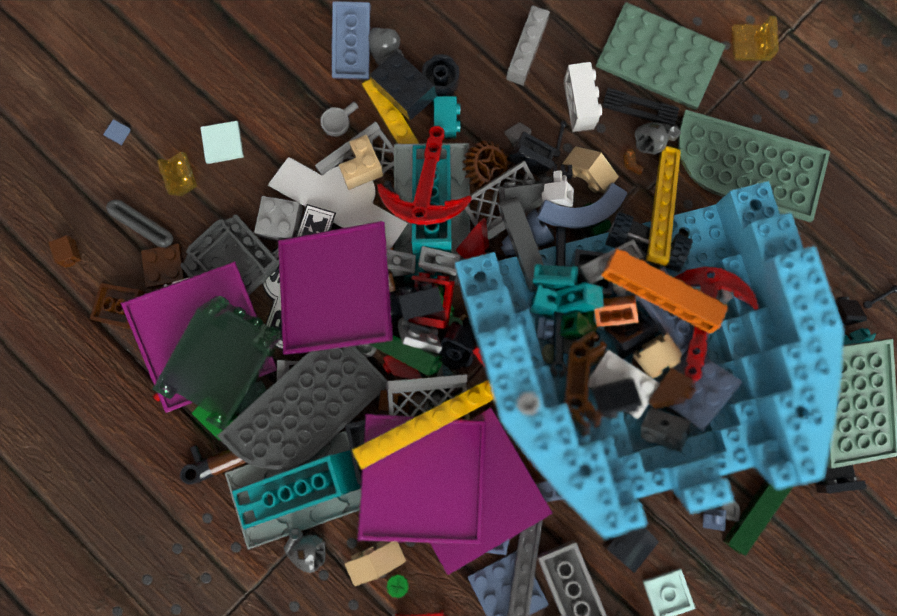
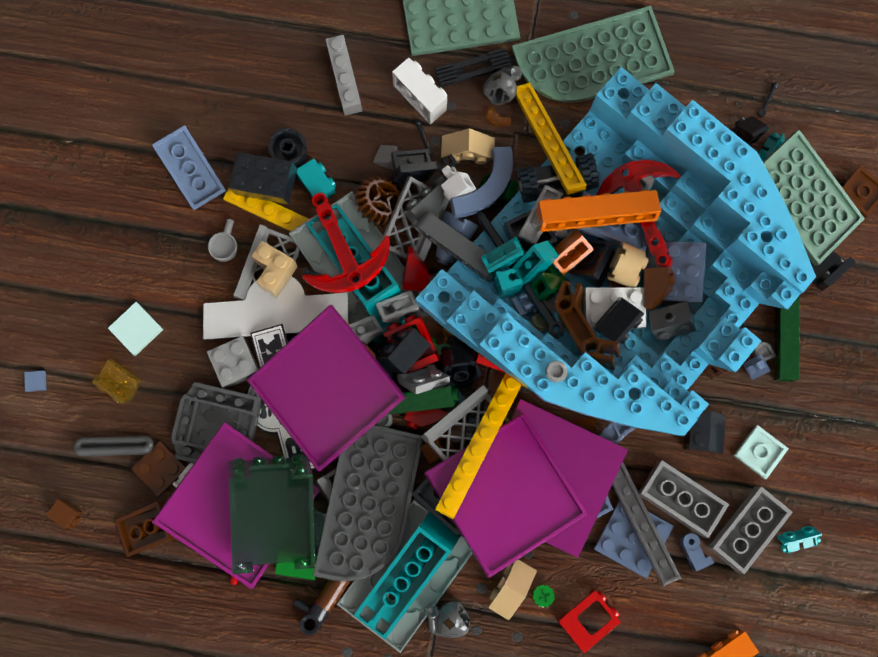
camera: 40 degrees left, 0 degrees up
dark grey piece [368,28,404,66] -> none

